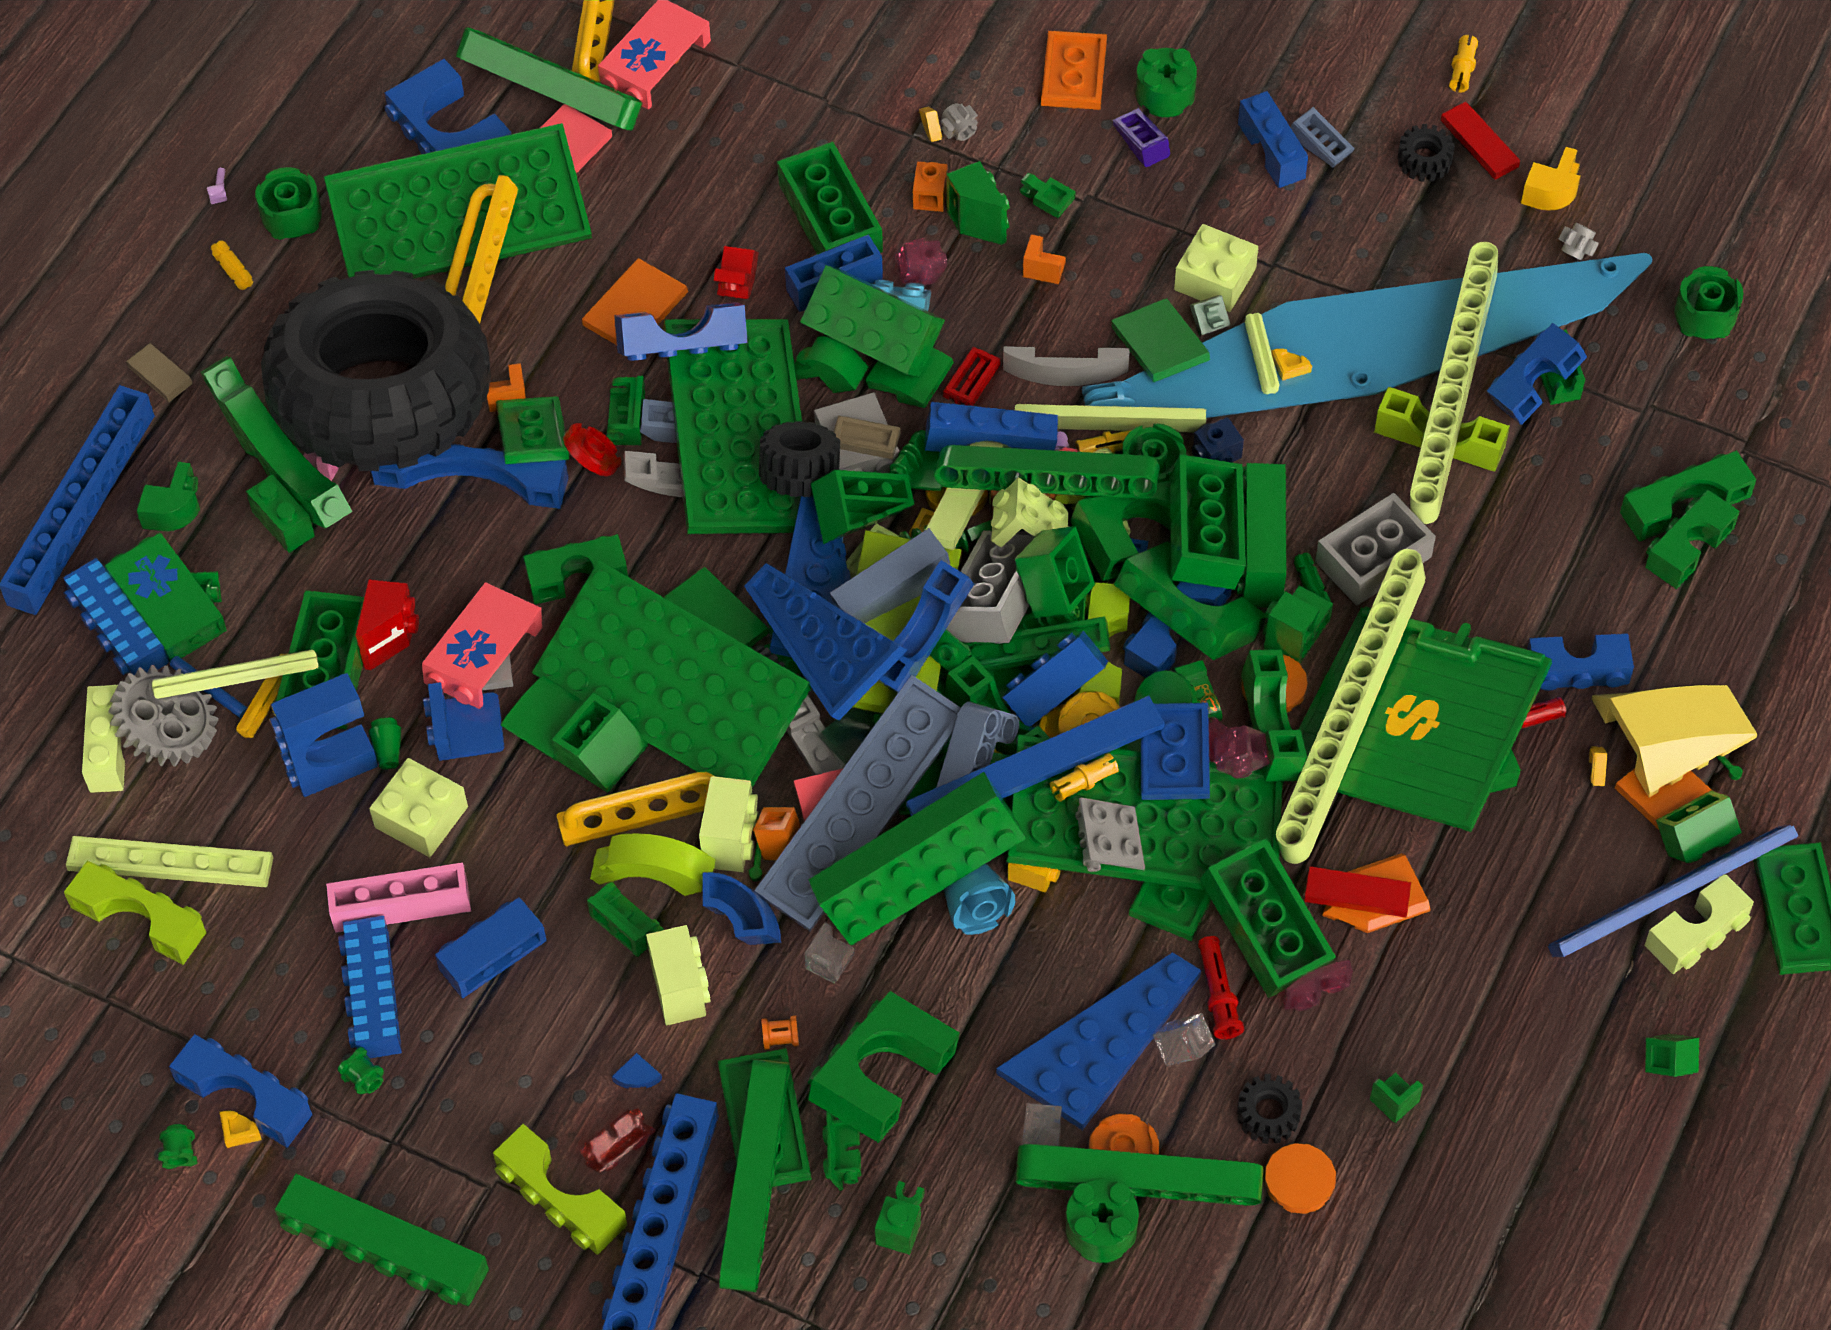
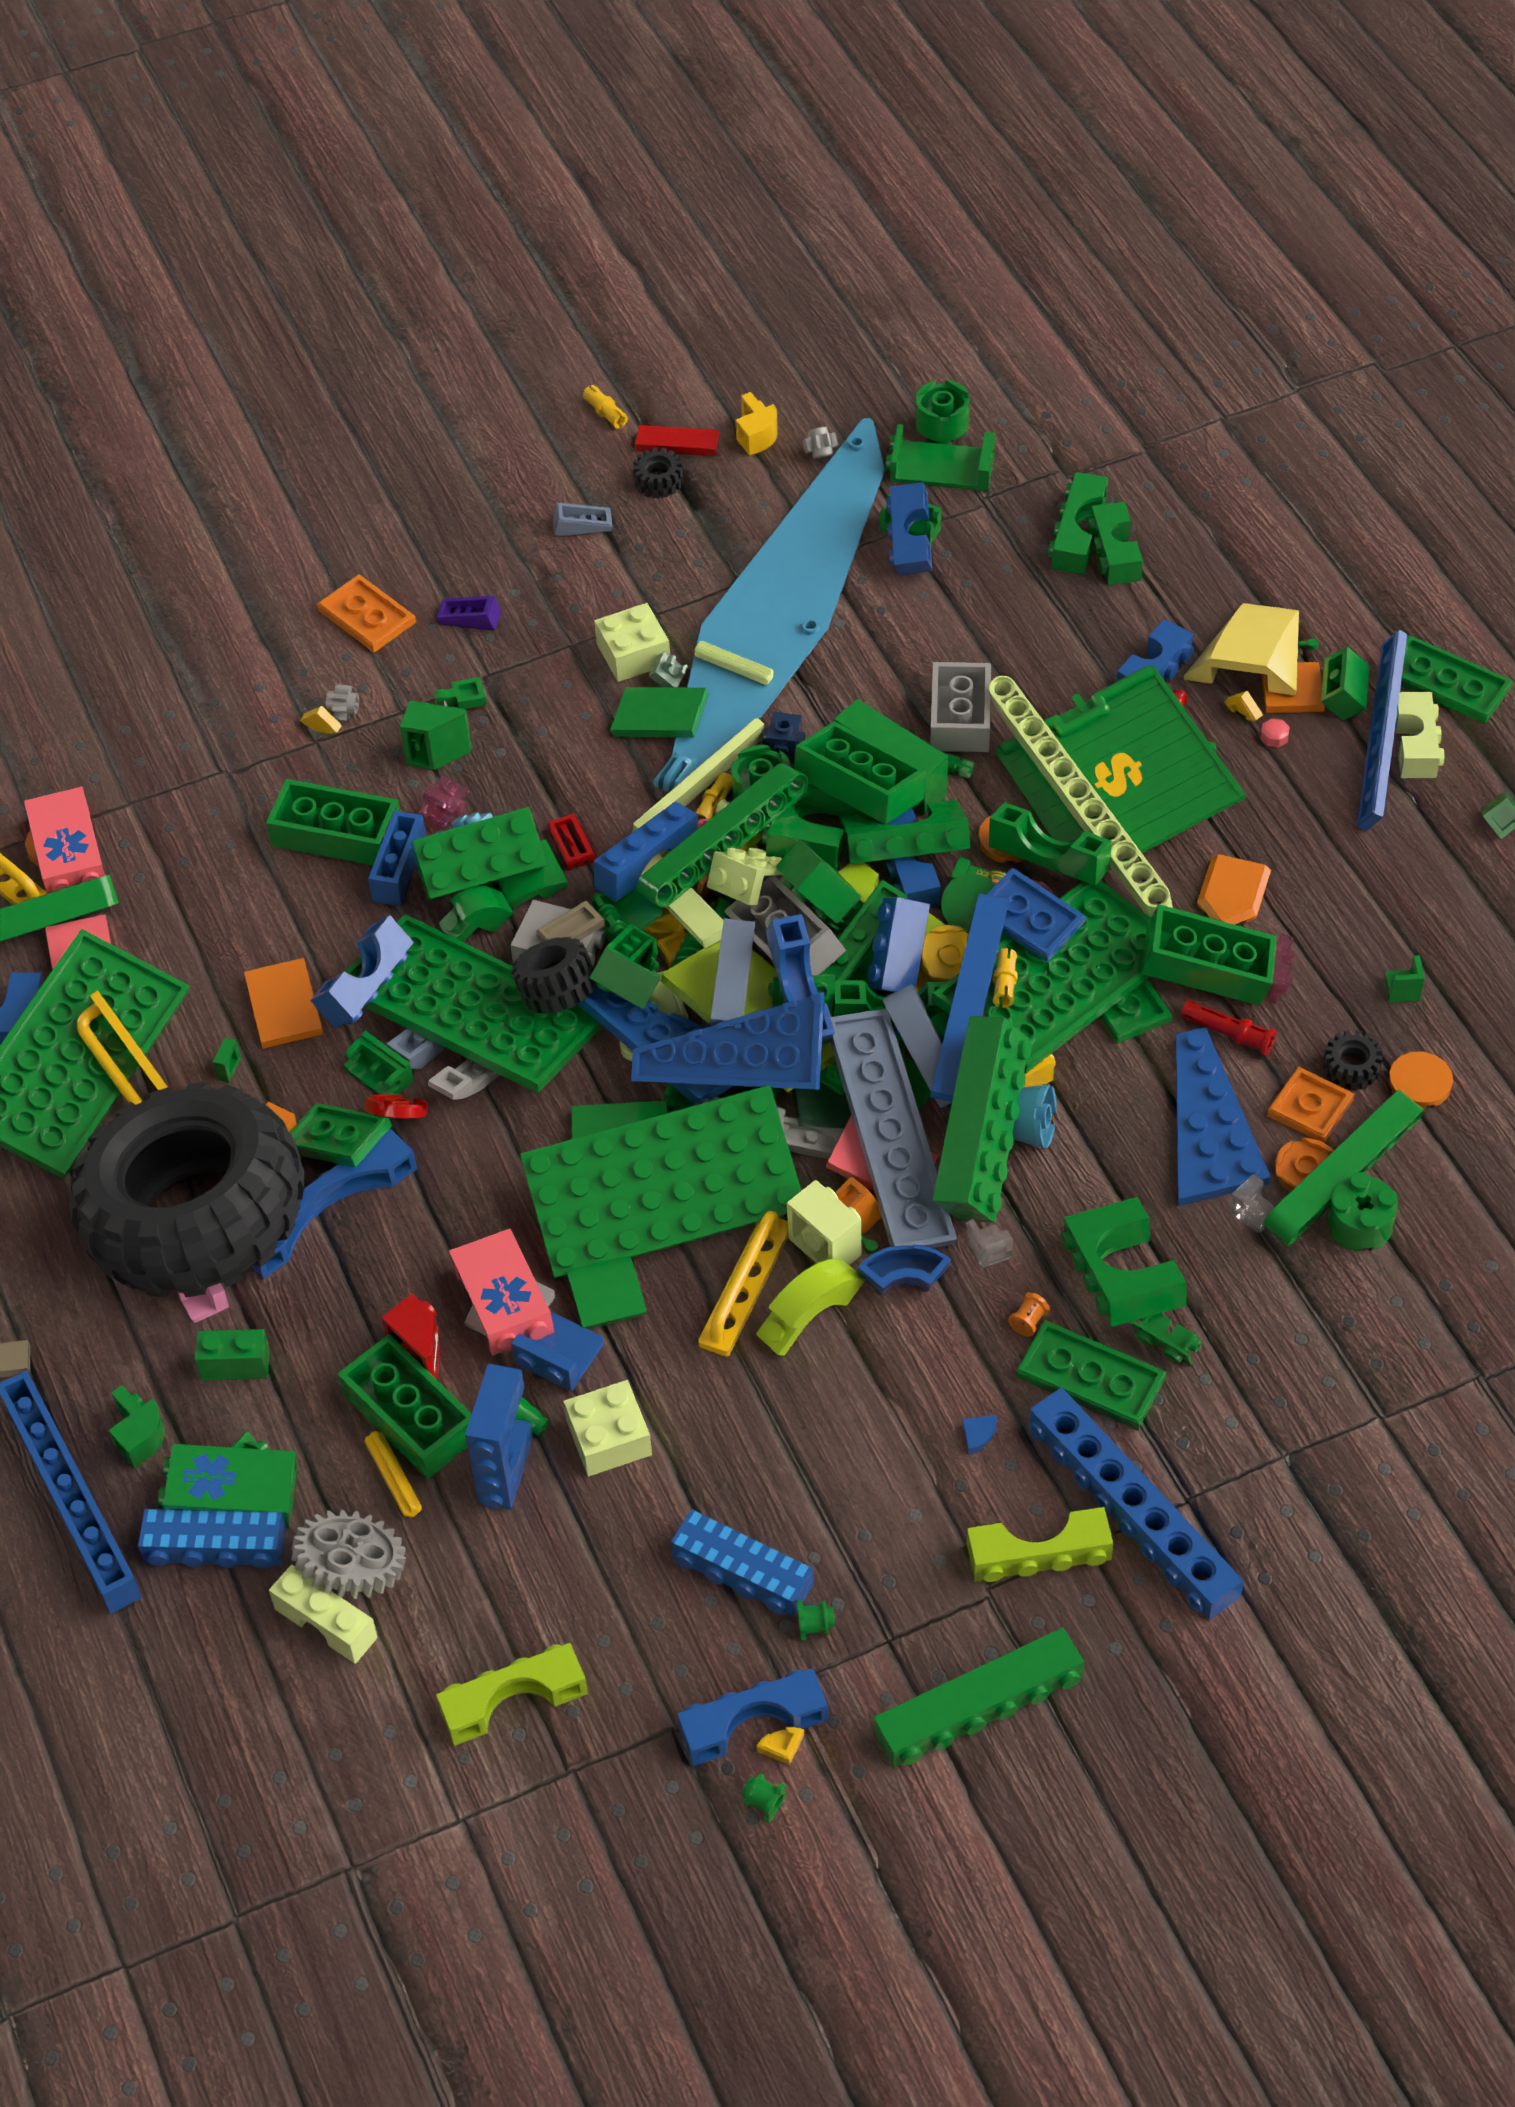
camera: 50 degrees left, 5 degrees down
yellowish green tile [66,836,273,887] -> none
yellowish green axle [152,650,318,699] -> none
blue bar [170,656,248,719] -> none
green arch [200,356,353,529] -> none
bright pink brick [326,862,471,933] -> none
blue brick [435,897,547,999] -> none
green arch [523,534,628,605] -> none
green slope [551,693,649,793] -> none
clear red hinge [580,1108,656,1174] -> none
green hinge [587,882,664,957] -> none
yellowish green brick [646,925,711,1026] -> none
red brick [713,246,759,299] -> none
green beam [720,1059,790,1292] -> none
green brick [875,1181,925,1255] -> none
orange brick [913,162,947,212] -> none
light grey slope [1003,346,1129,386] -> none
orange panel [1023,235,1066,284] -> none
light grey hinge [1075,797,1145,872] -> none
green brick [1136,48,1197,117] -> none
clear panel [1153,1013,1215,1066] -> none
clear pink brick [1213,725,1270,779] -> none
blue arch [1238,91,1308,188] -> none
green brick [1262,585,1333,663] -> none
yellow tile [1271,349,1312,381] -> none
red tile [1304,866,1412,918] -> none
lime arch [1374,387,1510,472] -> none
yellowish green beam [1410,242,1498,524] -> none
none -> green tile [213,1038,241,1083]
none -> green panel [886,424,996,491]
none -> coral tile [1260,718,1290,748]
none -> orange tile [1267,1066,1355,1143]

